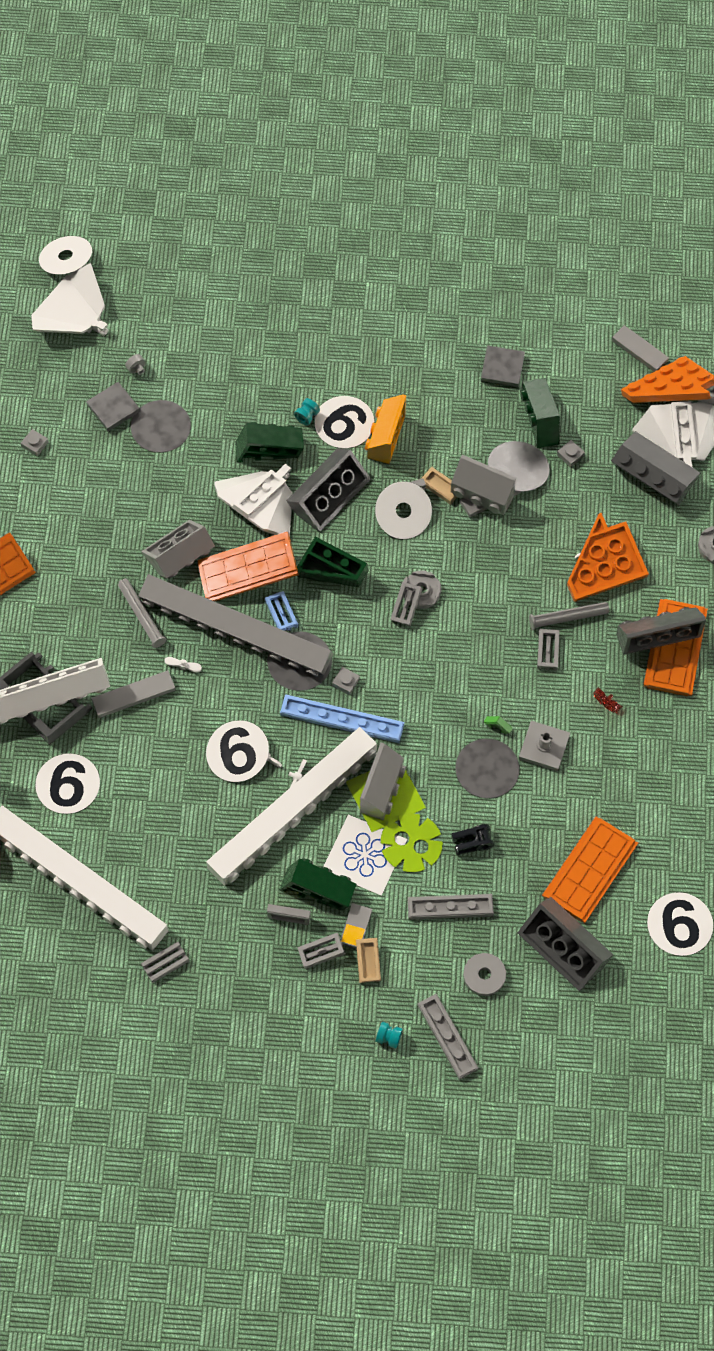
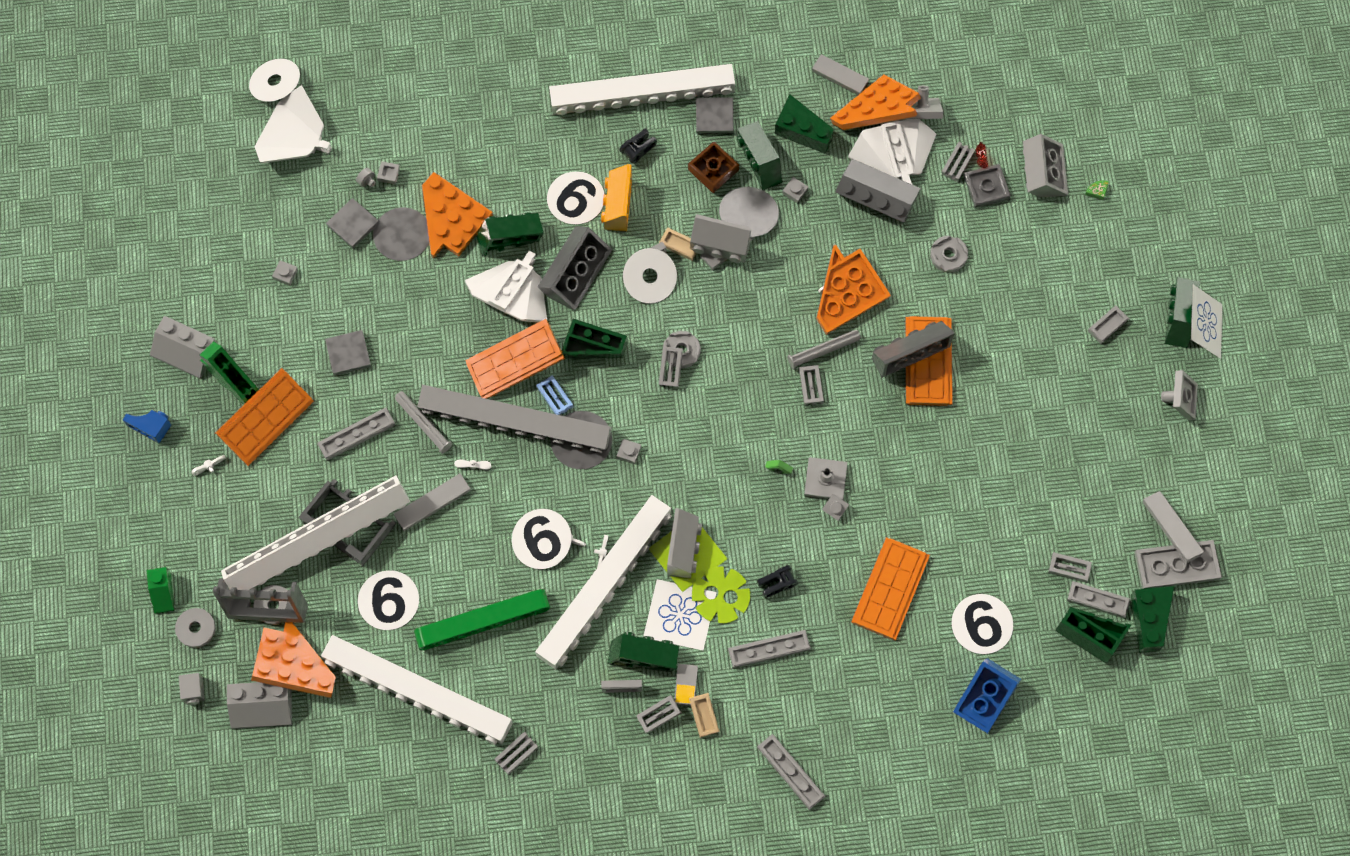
camera: 10 degrees left, 5 degrees up
light grey slope [141,520,215,579] -> none
light blue tile [280,694,404,743] -> none
teal wheel [294,398,320,426] -> none
teal wheel [375,1021,403,1049] -> none
flat silver sticker [455,739,519,798] -> none
light grey tile [463,953,506,996] -> none
dark grey slope [517,897,613,991] -> none
clear red piece [593,687,623,713] -> none
none -> light grey tile [317,408,395,461]
none -> flat silver tile [325,330,371,376]
none -> light grey plate [377,161,400,184]
none -> green beam [414,589,551,651]
none -> orange wing [422,172,493,258]
none -> white brick [549,64,735,115]
none -> black piece [619,128,657,164]
none -> reddish brown brick [688,142,739,193]
none -> dark green wedge [774,94,834,154]
none -> light grey plate [822,494,849,521]
none -> blue slope [953,658,1021,734]

